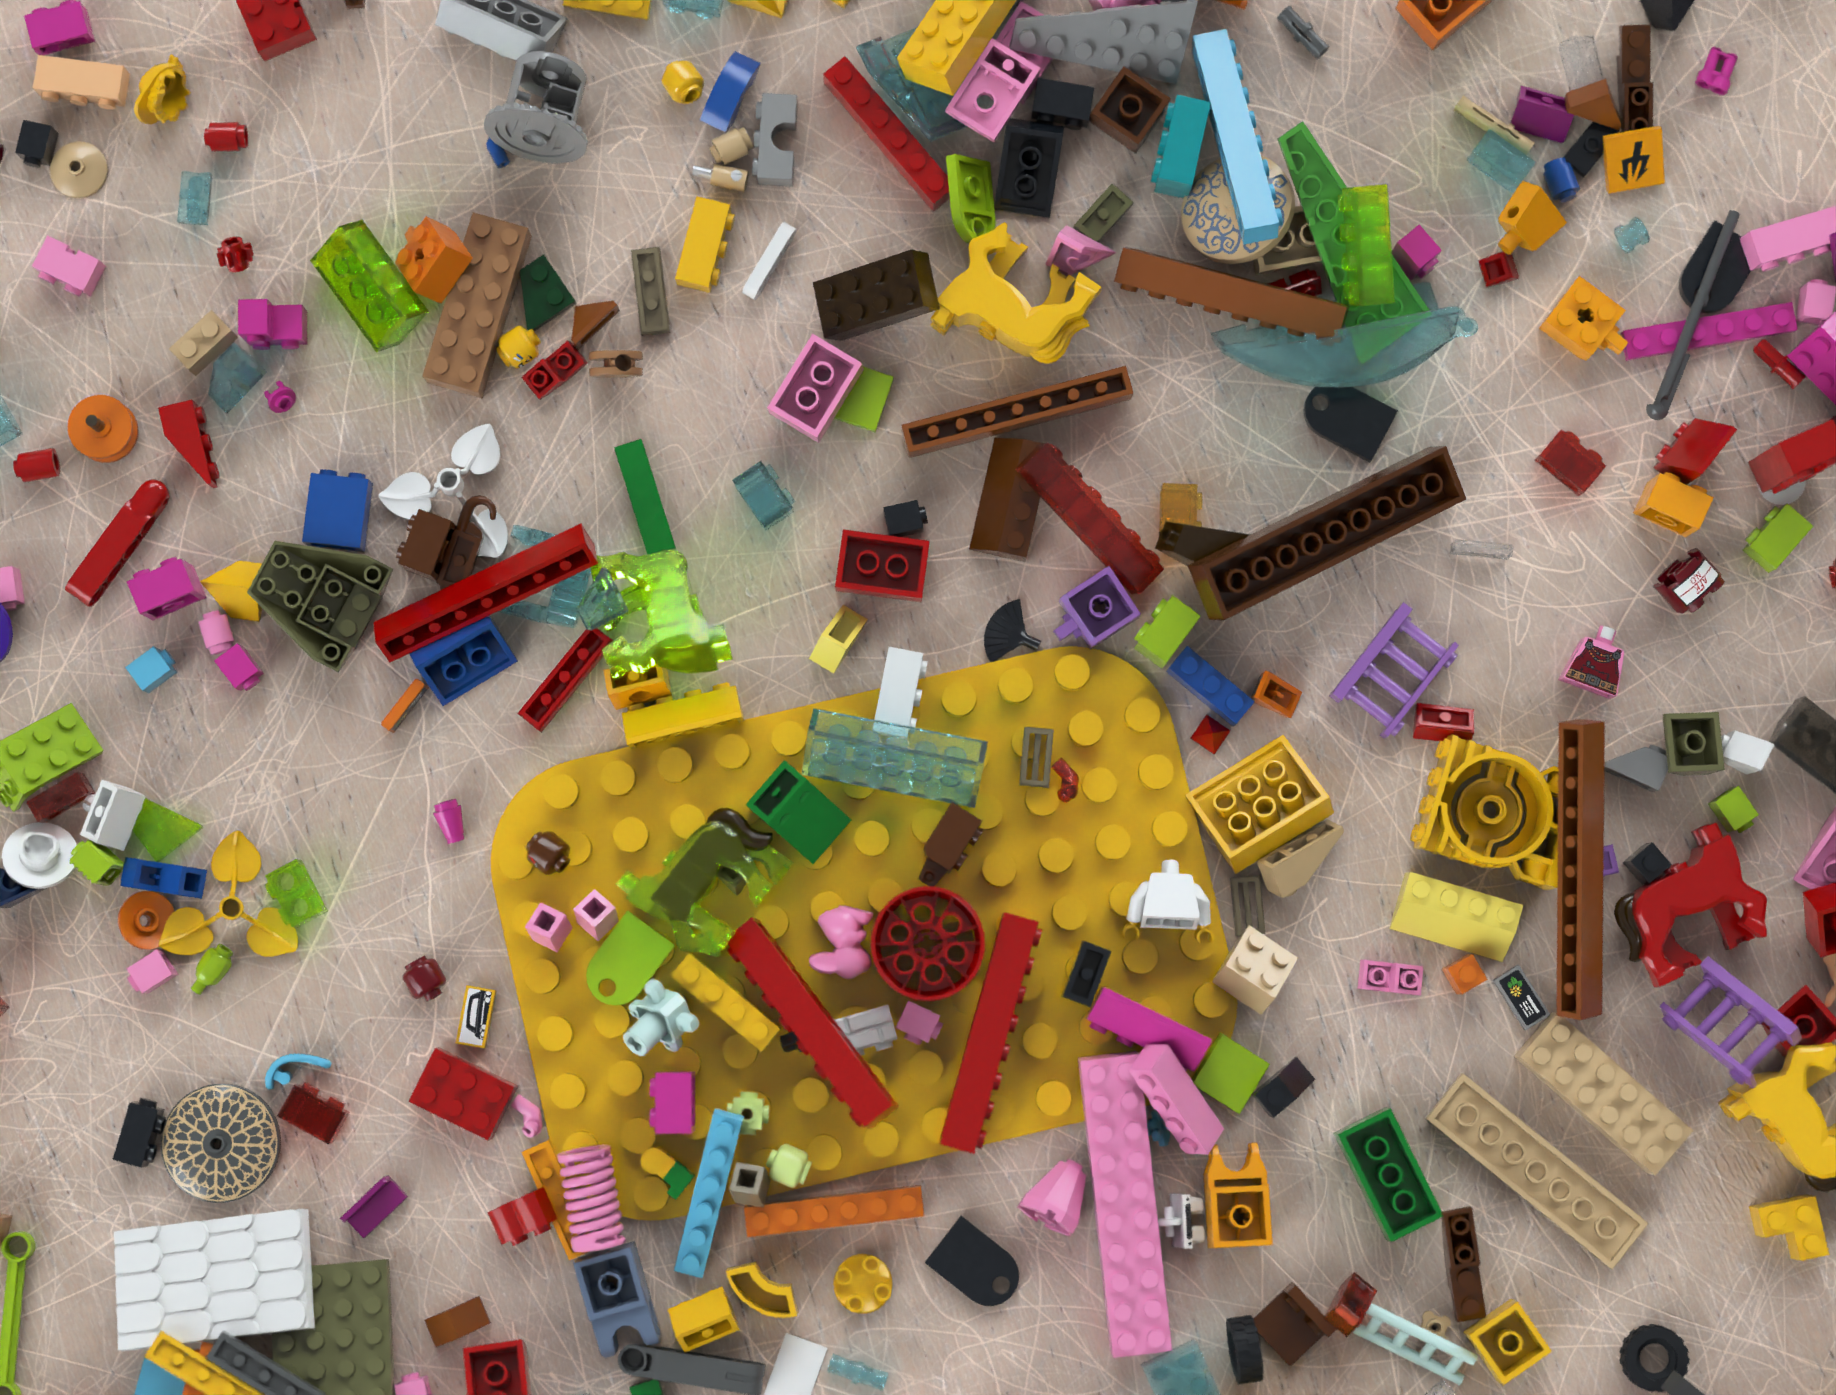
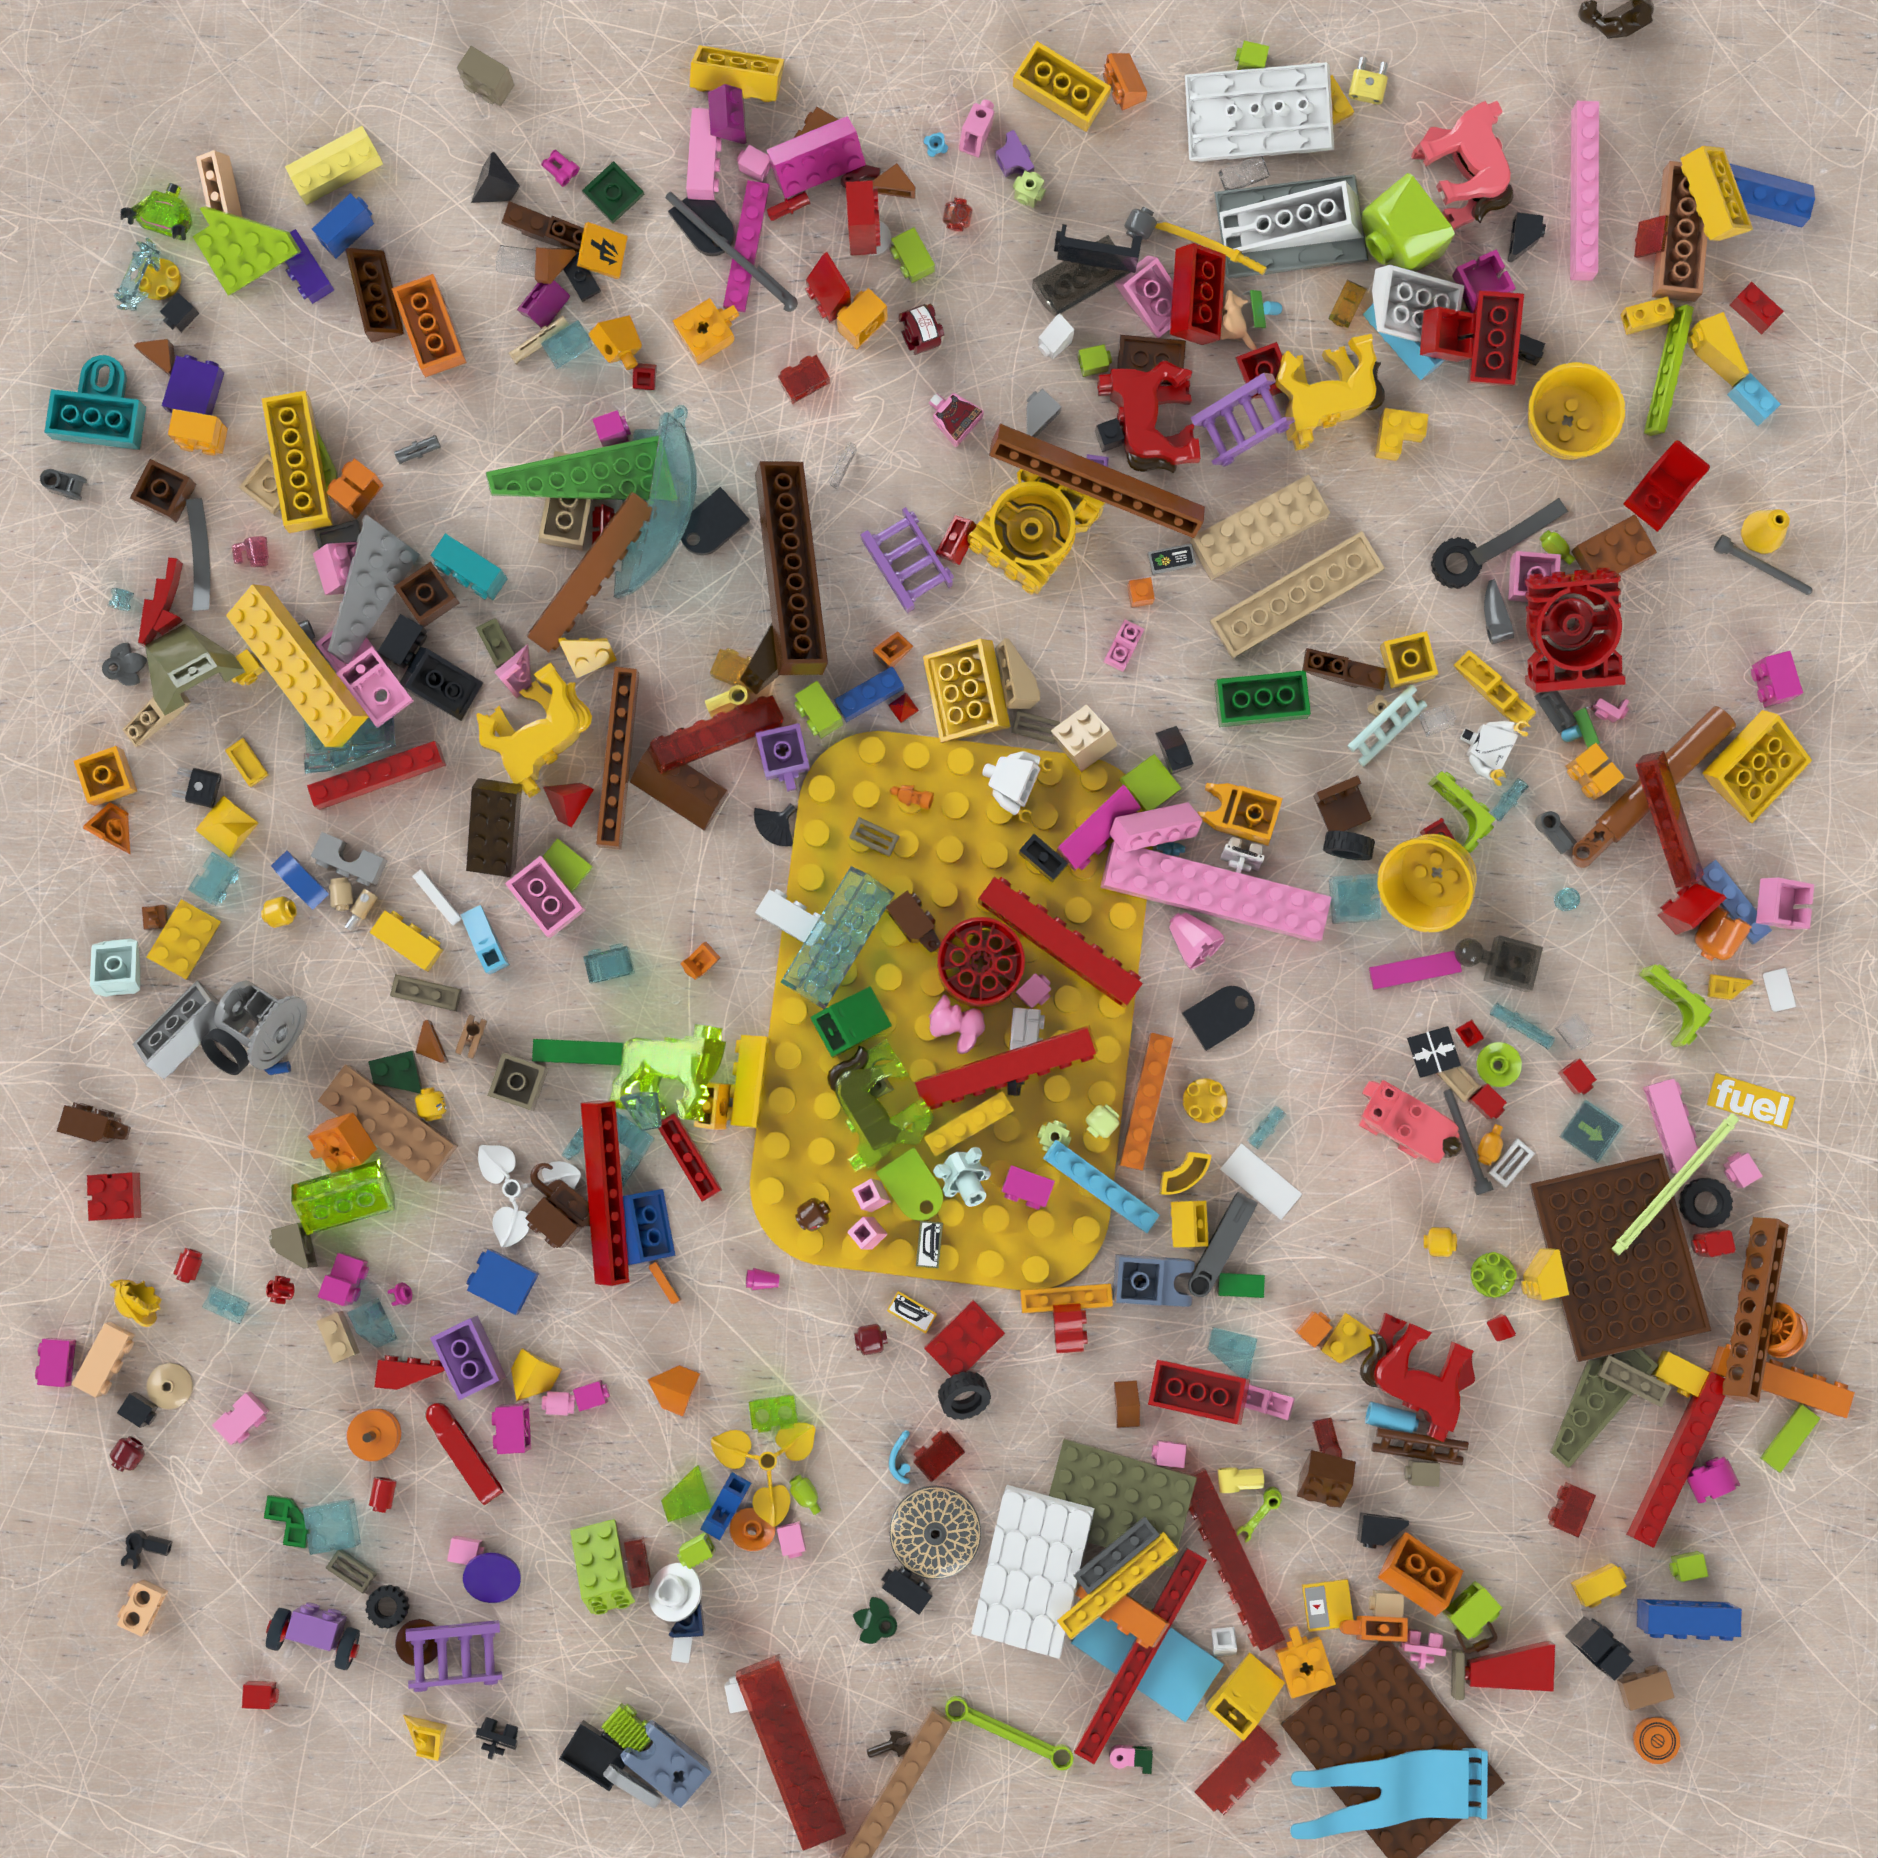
camera: 70 degrees left, 0 degrees up
white brick [80,780,146,851] -> none
medium azure brick [125,646,177,693] -> none
olive wedge [247,541,393,673] -> none
magenta panel [340,1175,409,1239] -> none
bright pink arm [511,1094,543,1137] -> none
red slope [521,341,588,400] -> none
bright pink piece [557,1145,626,1252] -> none
leg [640,1147,696,1200] -> none
dark tan brick [729,1162,771,1208] -> none
light yellow slope [809,605,868,673] -> none
red brick [835,529,930,603] -> none
black brick [883,500,928,537] -> none
lime tile [946,154,996,244] -> none
clear red arm [1051,757,1079,802] -> none
tan dish [1181,155,1295,264] -> none
medium azure brick [1192,29,1283,245] -> none
clear red piece [1324,1272,1377,1337] -> none
clear neon green brick [1338,184,1395,306] -> none
light yellow slope [1389,872,1524,962] -> none
blue brick [1543,157,1580,203] -> none
clear light blue wheel [1614,217,1650,253] -> none
olive slope [1663,712,1725,776] -> none
none -> black tyre [201,1028,249,1075]
none -> dark tan slope [269,1222,318,1269]
none -> medium lavender slope [430,1315,507,1400]
none -> medium azure slope [460,905,510,975]
none -> dark tan brick [487,1053,549,1111]
none -> red slope [543,783,594,828]
none -> yellow wing [558,638,617,679]
none -> dark green plate [582,161,645,224]
none -> orange slope [648,1365,700,1416]
none -> orange bracket [680,942,721,980]
none -> light yellow piece [705,685,751,719]
none -> dark green plate [853,1597,897,1644]
none -> orange piece [890,785,934,810]
none -> tile [916,1221,943,1268]
none -> black tyre [938,1371,991,1420]
none -> reddish brown tile [1117,334,1186,385]

